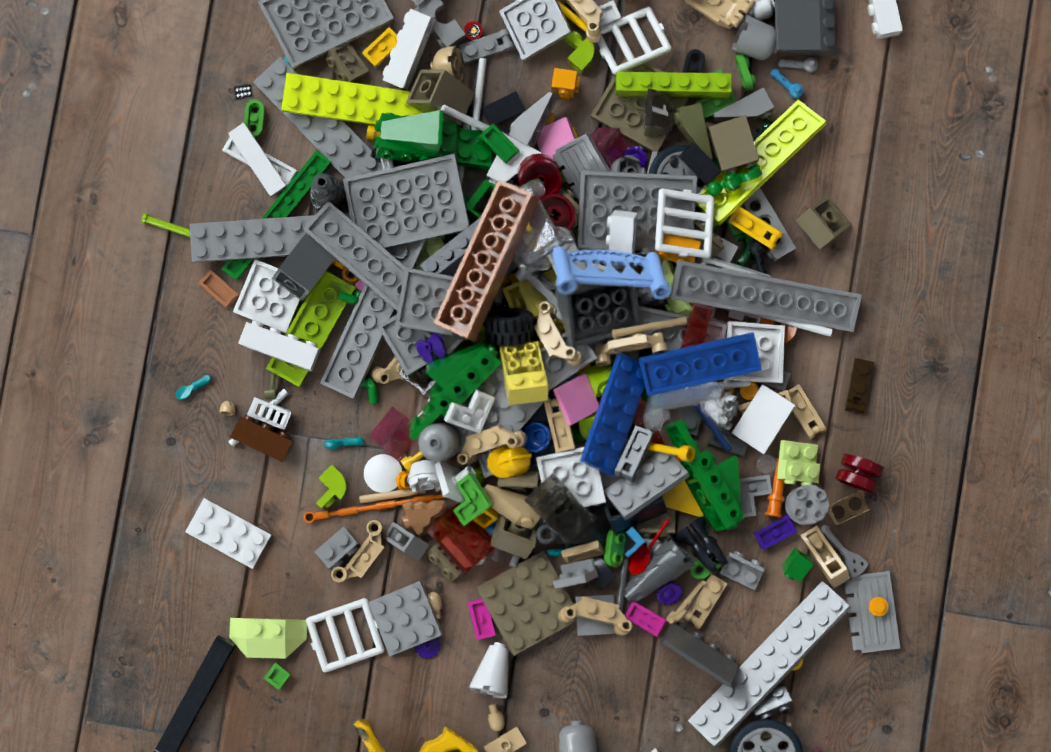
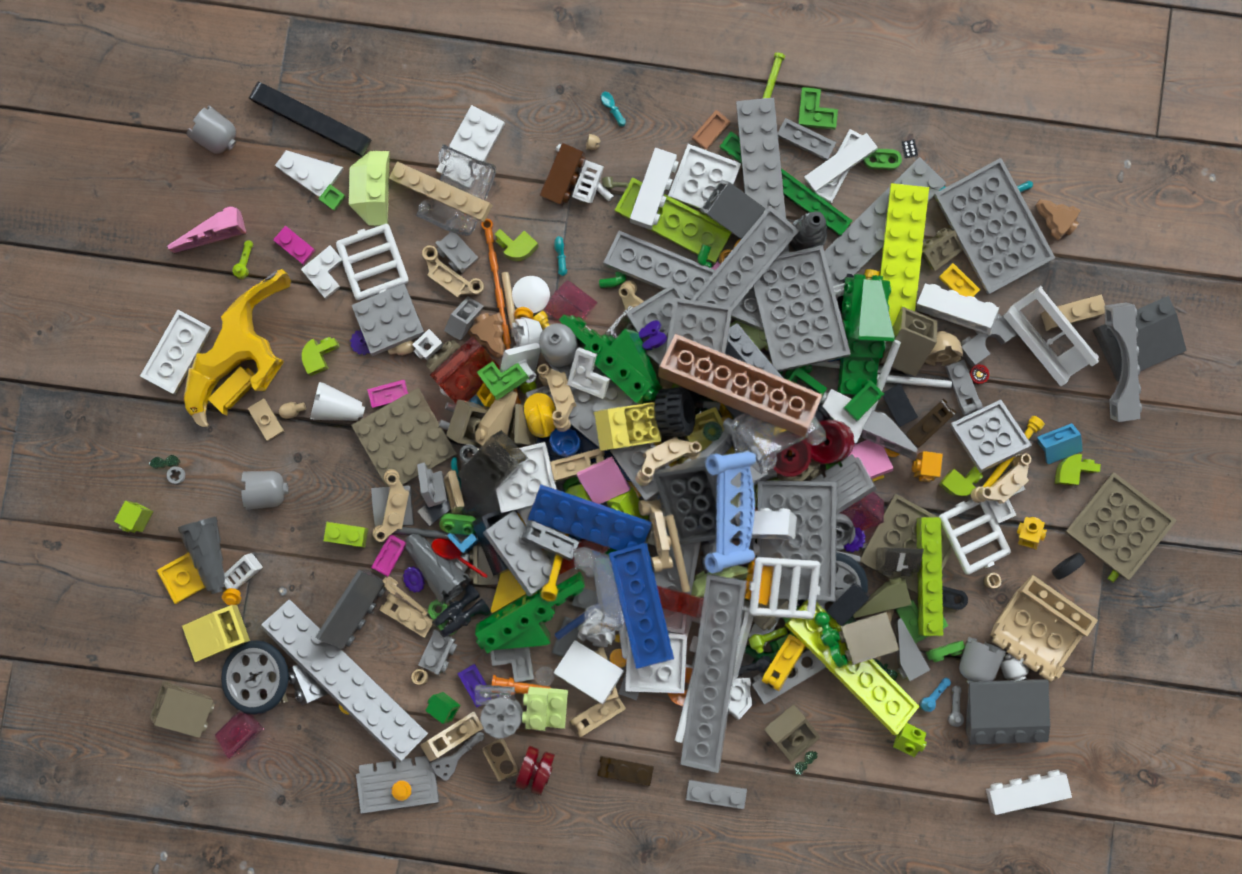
camera: 85 degrees right, 0 degrees up
none -> dark pink plate [273,226,316,265]
none -> white wing [275,150,344,197]
none -> white plate [301,246,342,299]
none -> lime brick [302,337,340,376]
none -> lime brick [323,522,368,547]
none -> tan plate [389,162,493,222]
none -> tan hinge [411,669,428,685]
none -> white brick [412,329,443,360]
none -> clear windscreen [416,144,496,236]
none -> clear plate [475,685,515,705]
none -> light grey plate [686,780,747,809]
none -> clear green cone [703,421,722,441]
none -> white plate [728,678,752,720]
none -> lime piece [748,627,787,654]
none -> light grey plate [778,118,836,161]
none -> clear green piece [794,751,818,775]
none -> bright green plate [798,87,838,130]
none -> lime brick [893,723,927,757]
none -> dark brown plate [905,398,957,448]
none -> tan hinge [984,573,1001,589]

